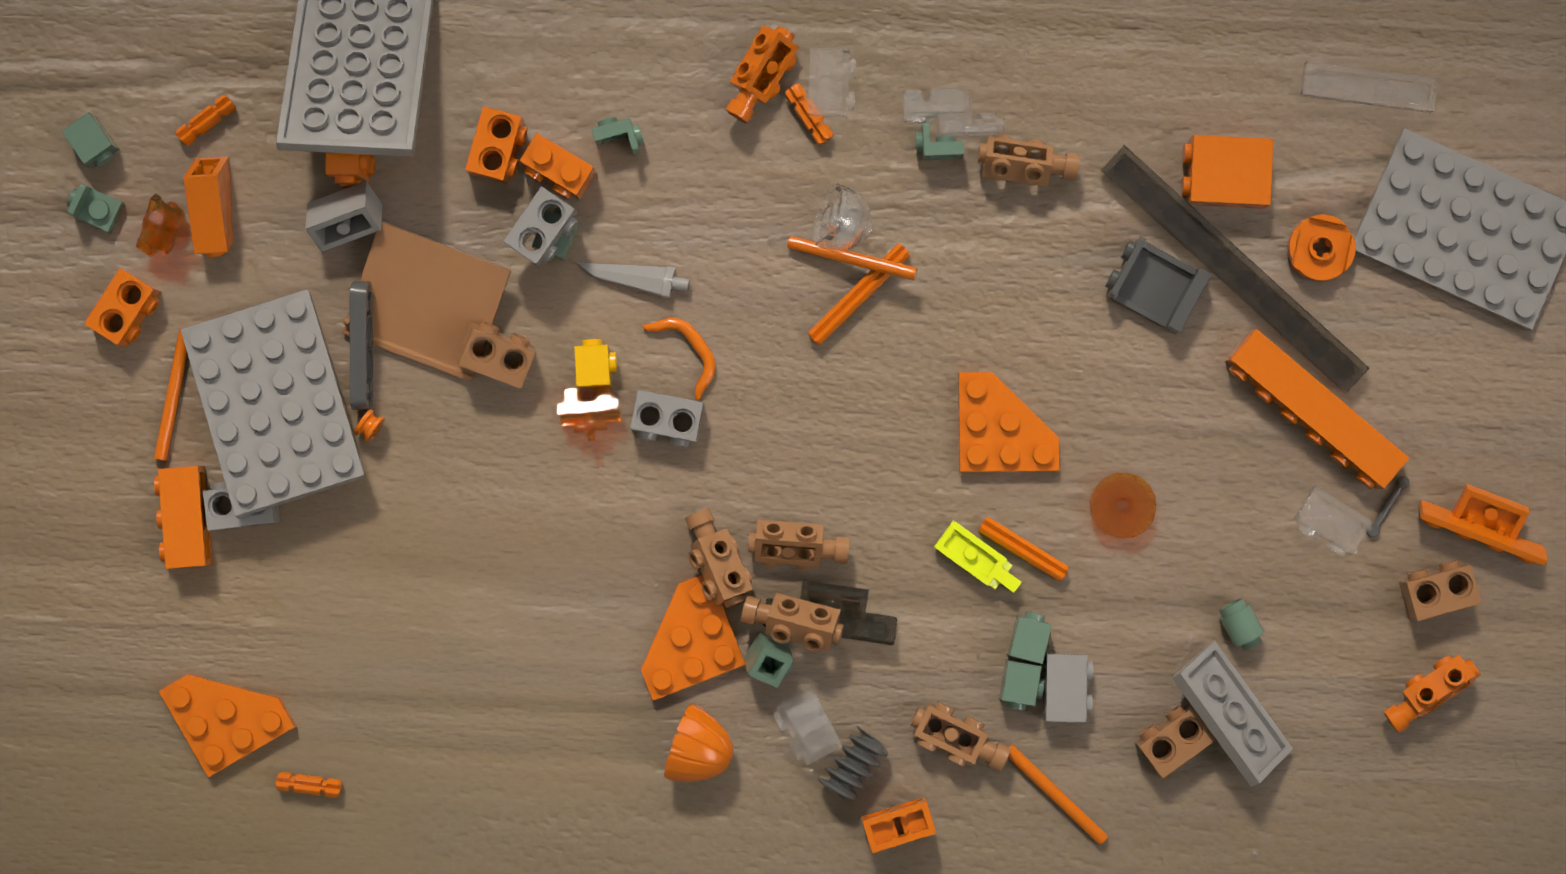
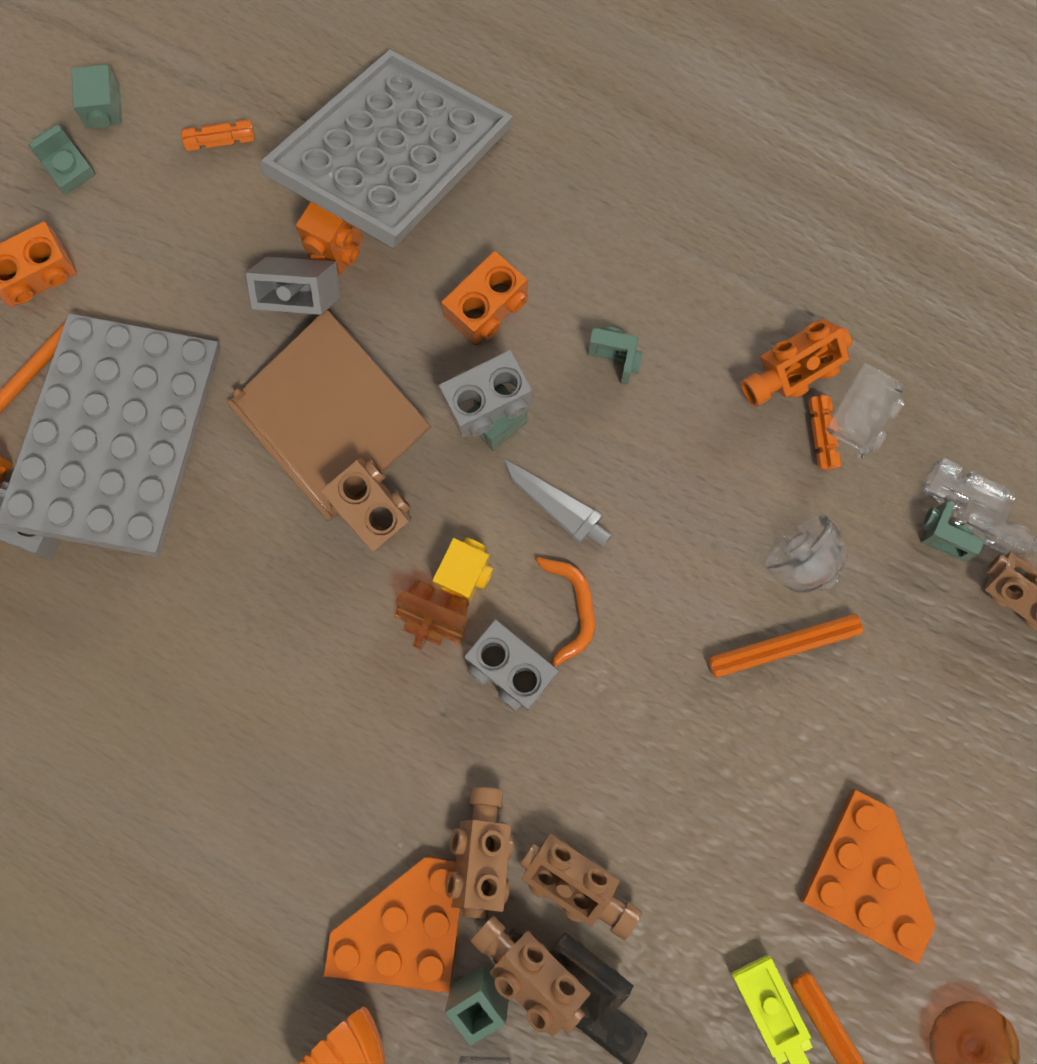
camera: 30 degrees right, 10 degrees down
clear orange hips [136,193,185,257] -> none
orange slope [183,156,233,257] -> none
dark grey beam [350,281,373,411] -> none
orange bush [354,409,385,442] -> none
orange brick [519,133,596,200] -> none
orange bar [787,236,918,281] -> none

